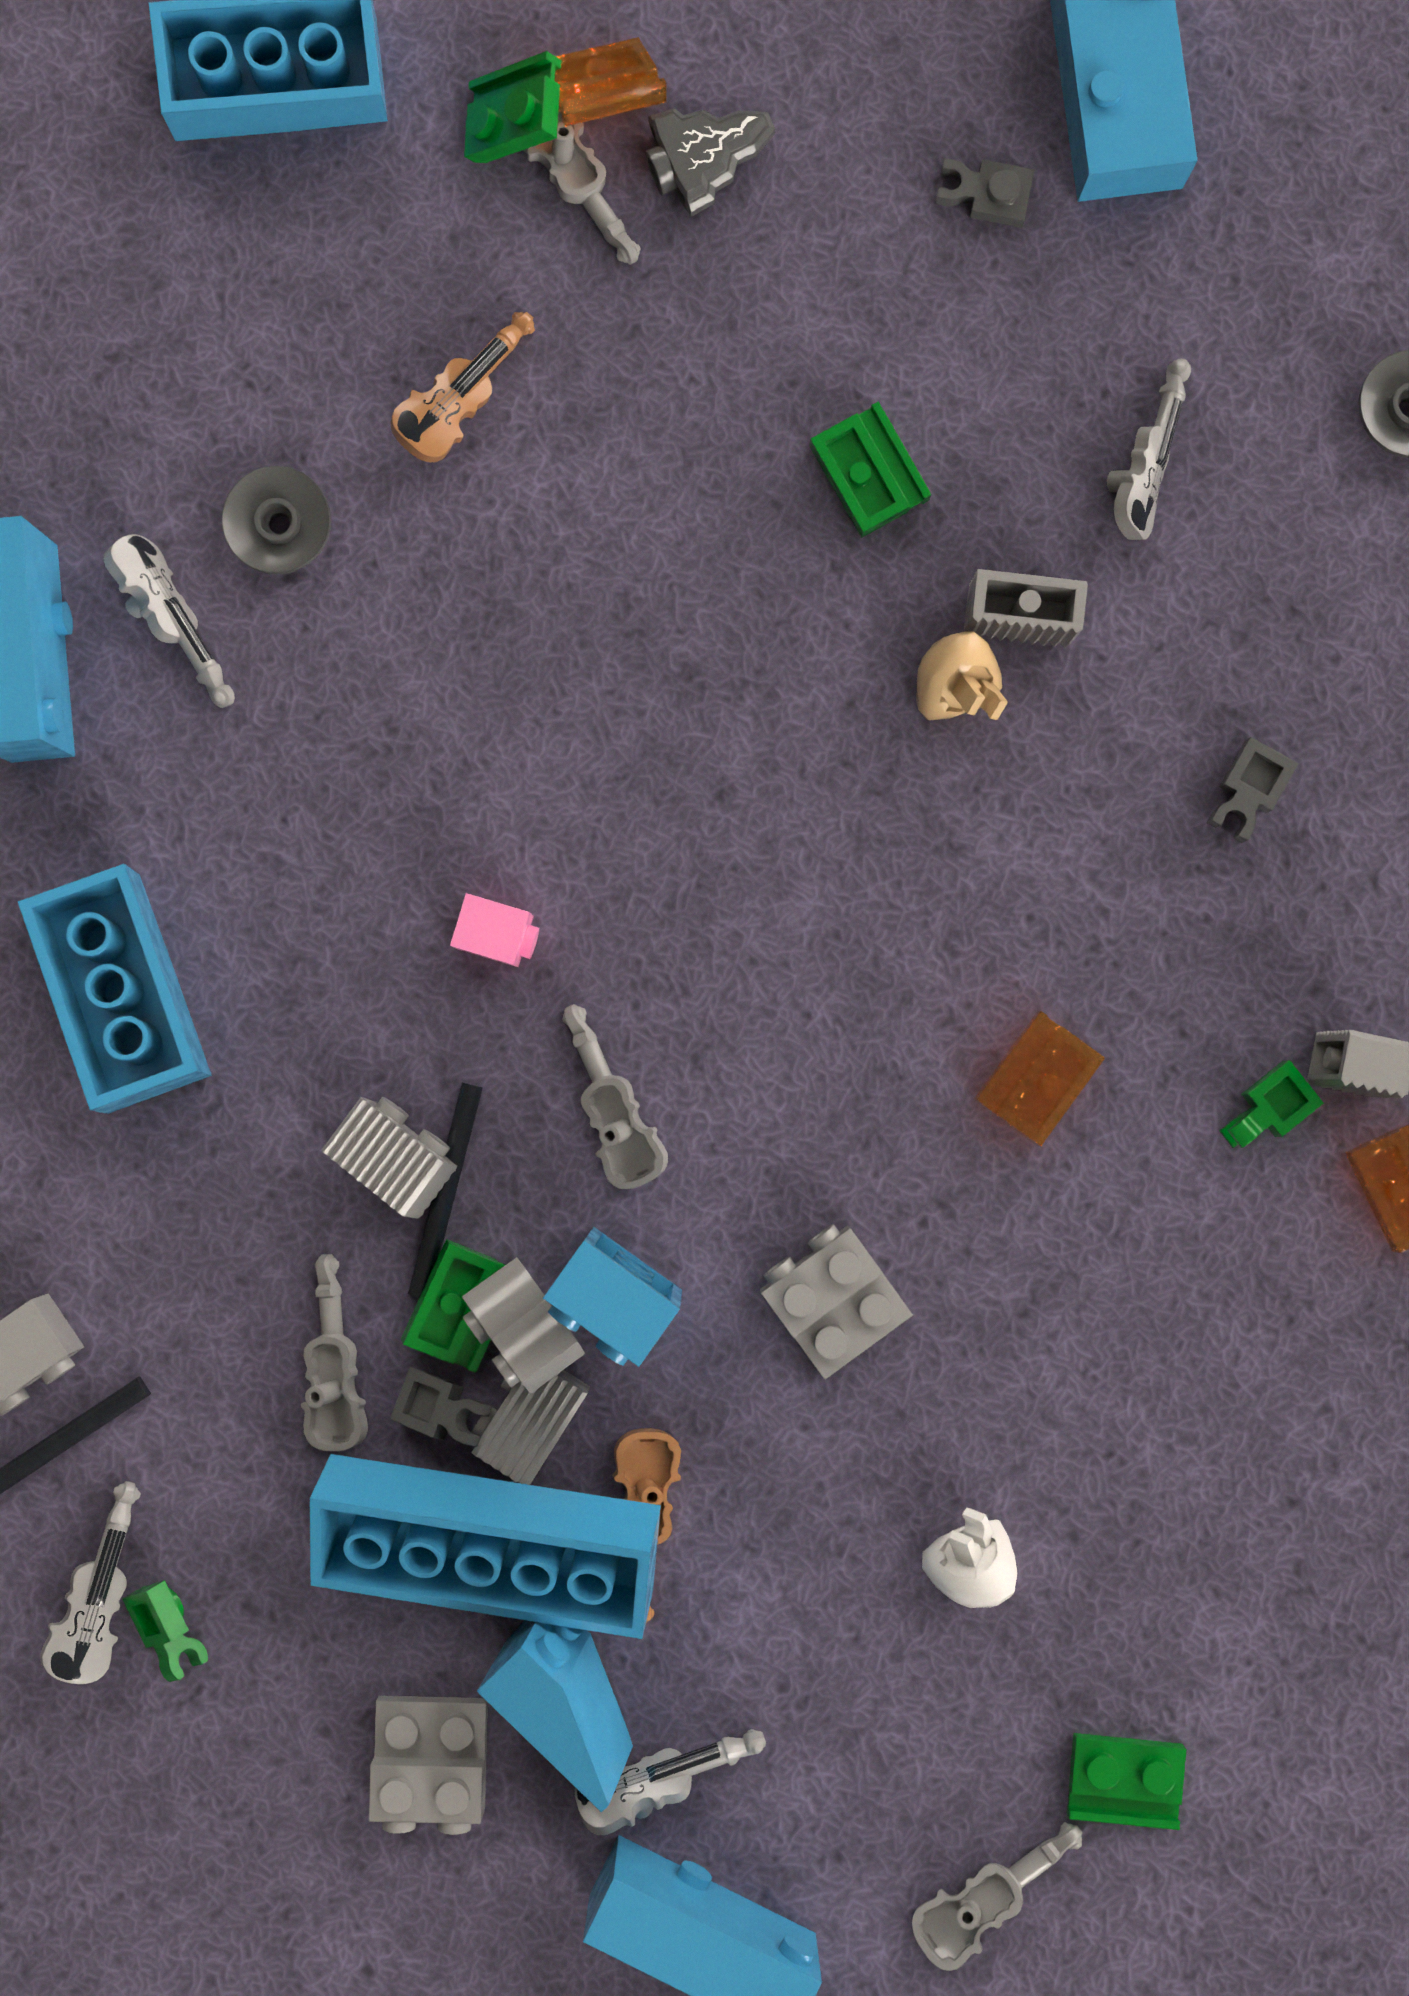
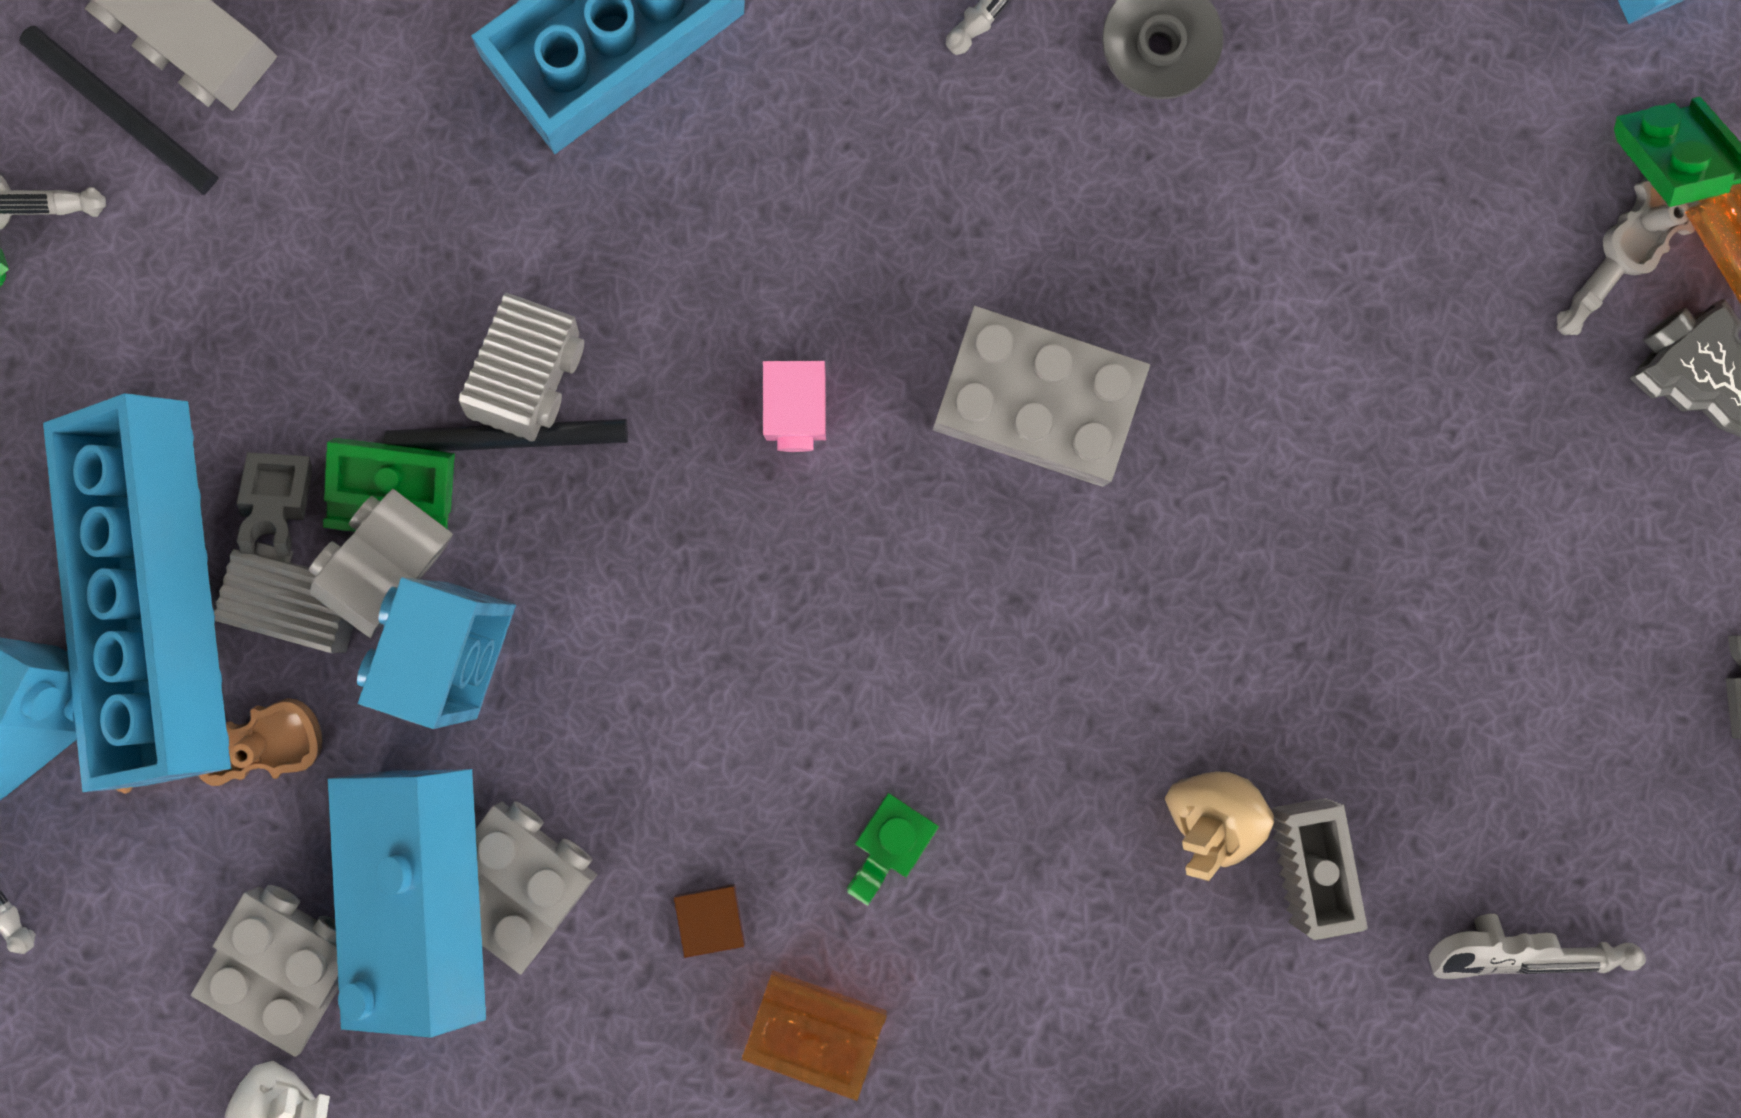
camera: 70 degrees right, 0 degrees up
light grey piece [301,1254,368,1451] -> none
medium nougat piece [390,312,535,462] -> none
light grey piece [562,1004,668,1189] -> none
green plate [809,401,932,538] -> none
none -> light grey plate [190,885,339,1057]
none -> dark azure brick [328,769,486,1038]
none -> reddish brown tile [674,884,746,958]
none -> green plate [847,792,939,906]
none -> light grey brick [933,306,1150,487]

